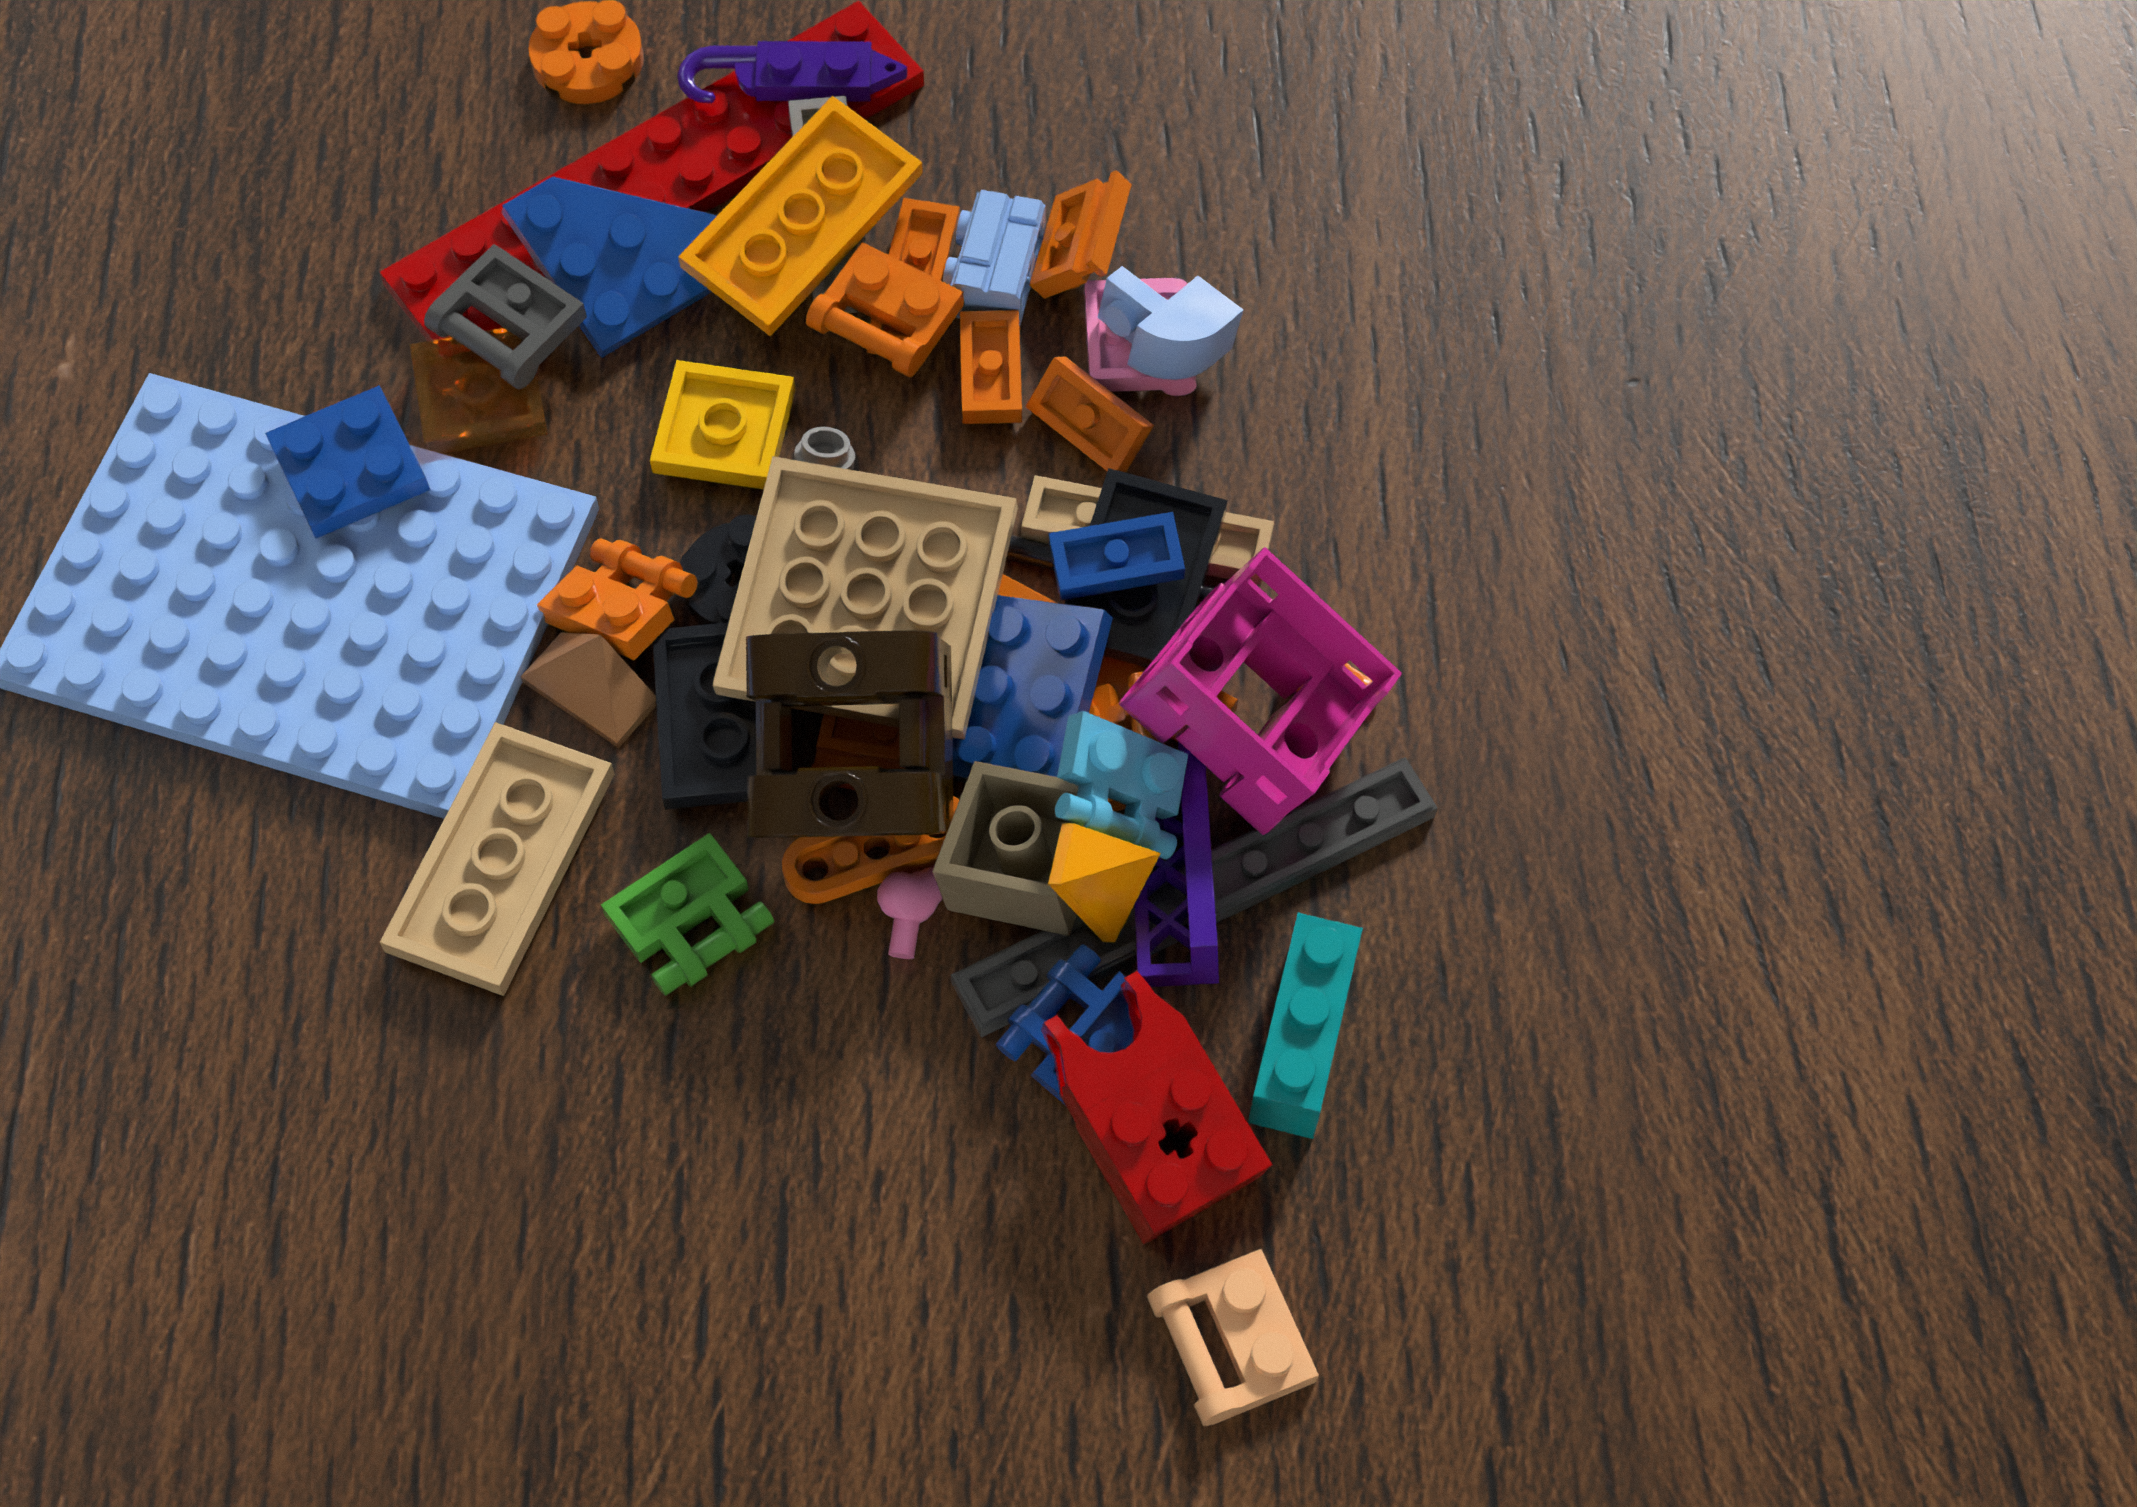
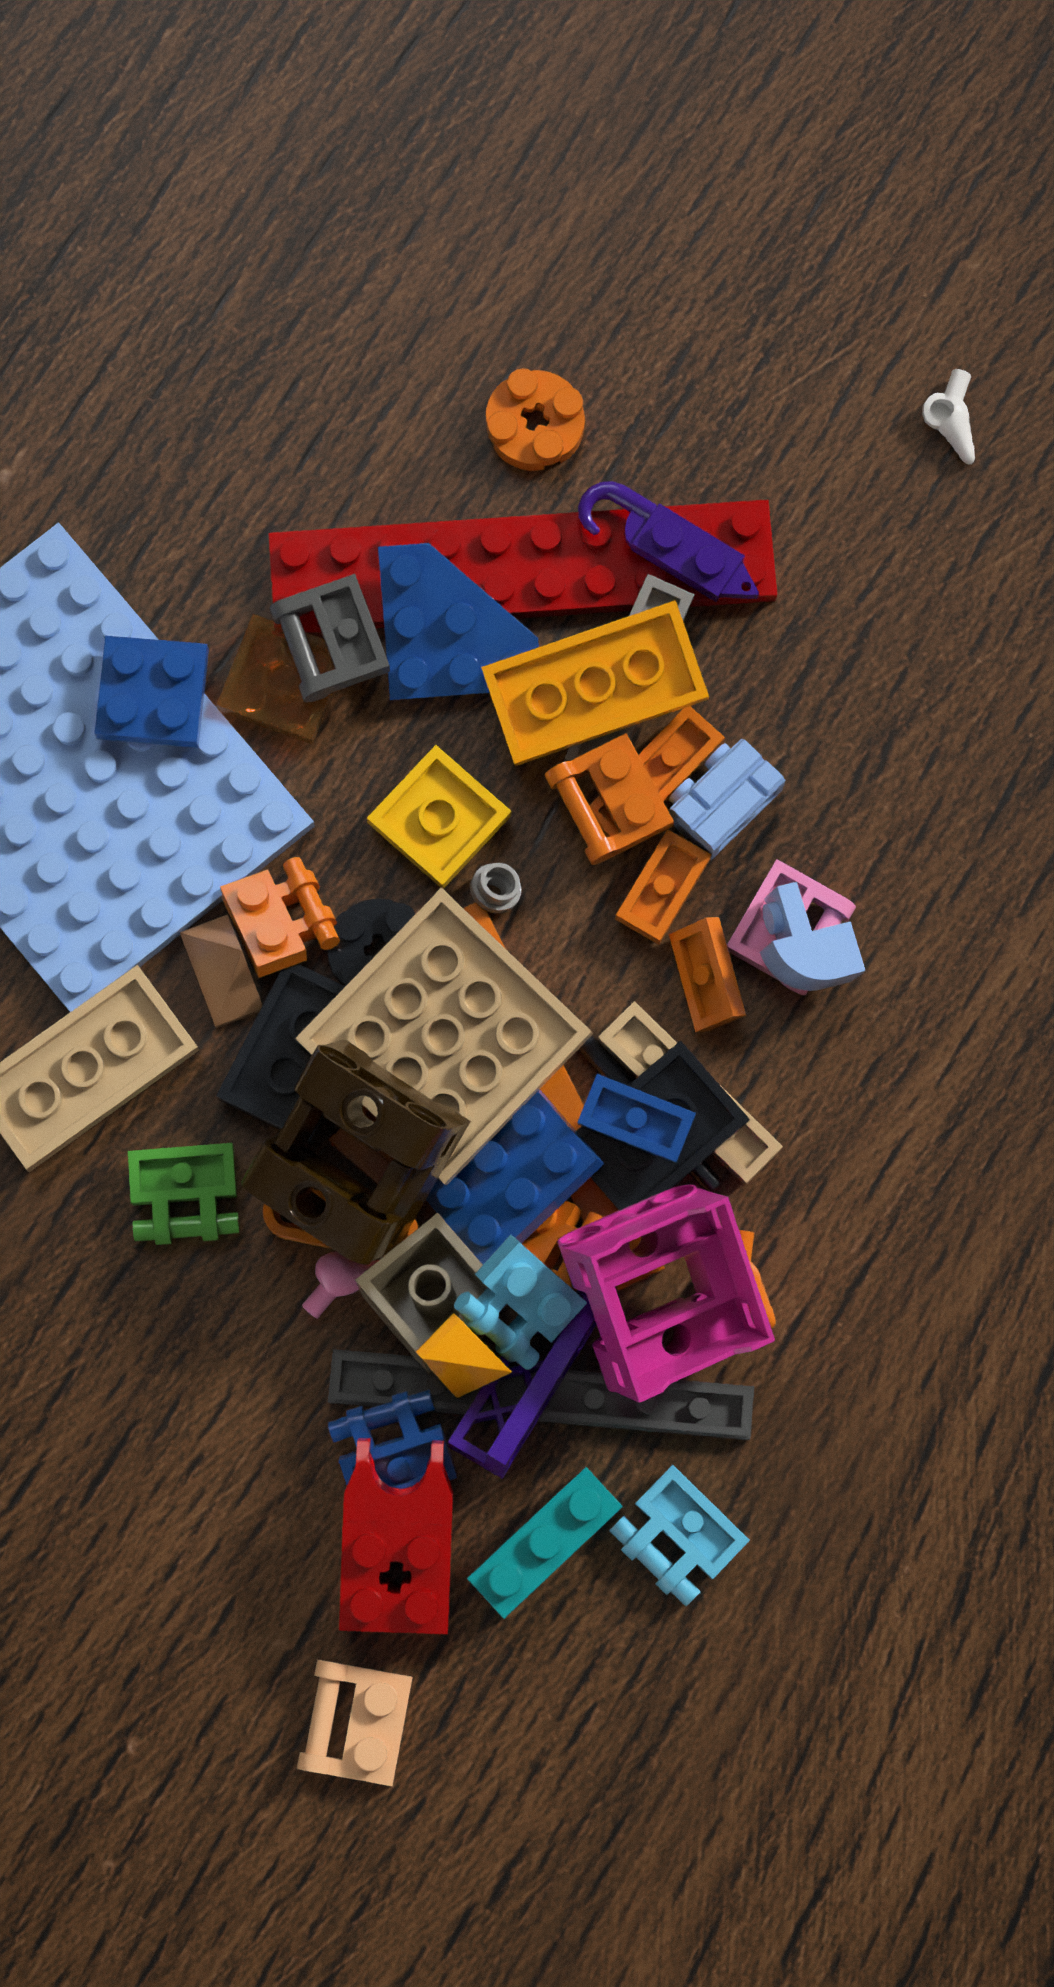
camera: 30 degrees right, 15 degrees up
orange plate [1029,170,1132,299] -> none
none -> medium azure plate [609,1465,750,1606]

